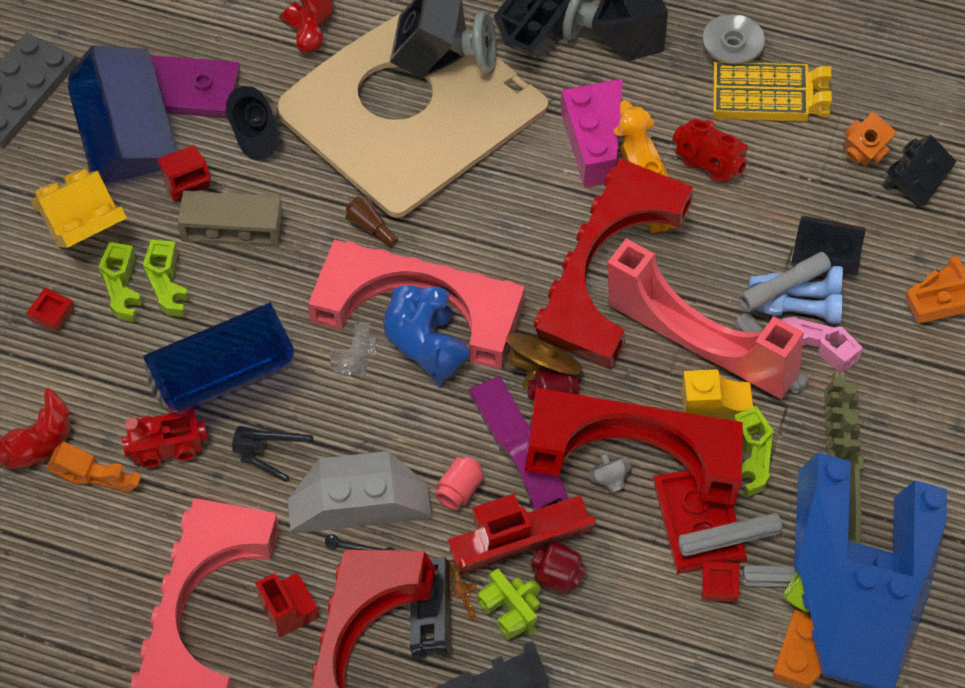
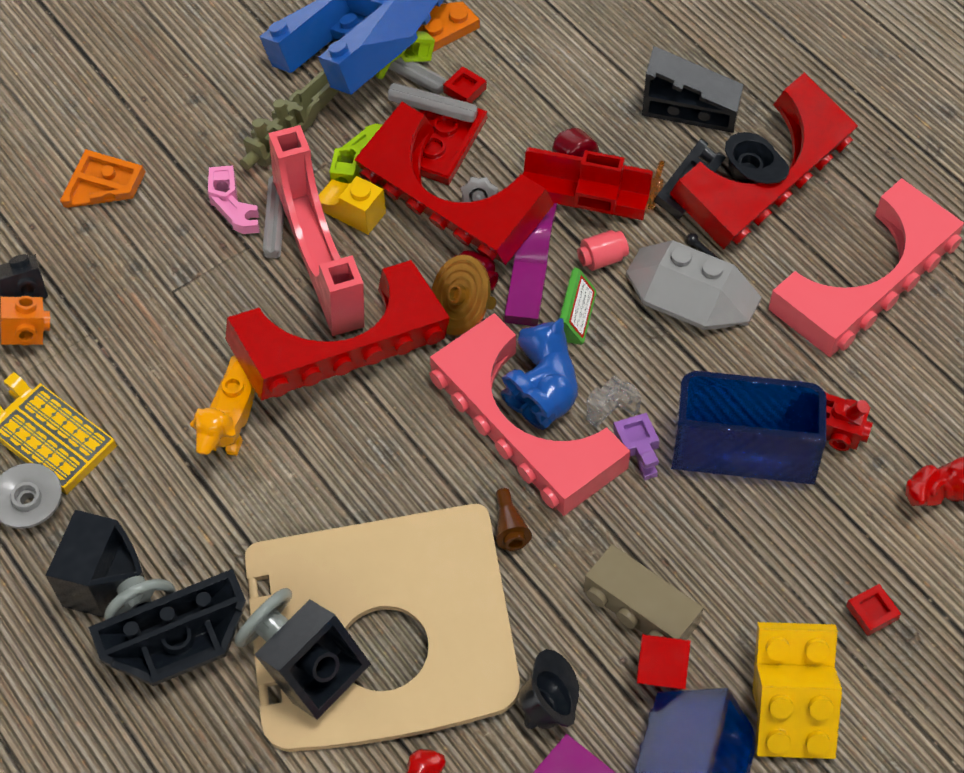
camera: 145 degrees left, 0 degrees up
orange piece [46,441,141,492] -> none
lime piece [98,242,142,322] -> none
lime piece [143,239,189,317] -> none
black plant [232,426,313,482] -> none
red piece [255,572,320,638] -> none
lime hips [477,569,541,640] -> none
dark pink wedge [561,79,623,188] -> none
red brick [672,118,748,182] -> none
light grey piece [738,252,831,312] -> none
light blue piece [749,266,843,324] -> none
black bracket [791,216,866,275] -> none
none -> slope [560,267,596,345]
none -> medium lavender plate [613,413,659,480]
none -> black piece [725,132,789,184]

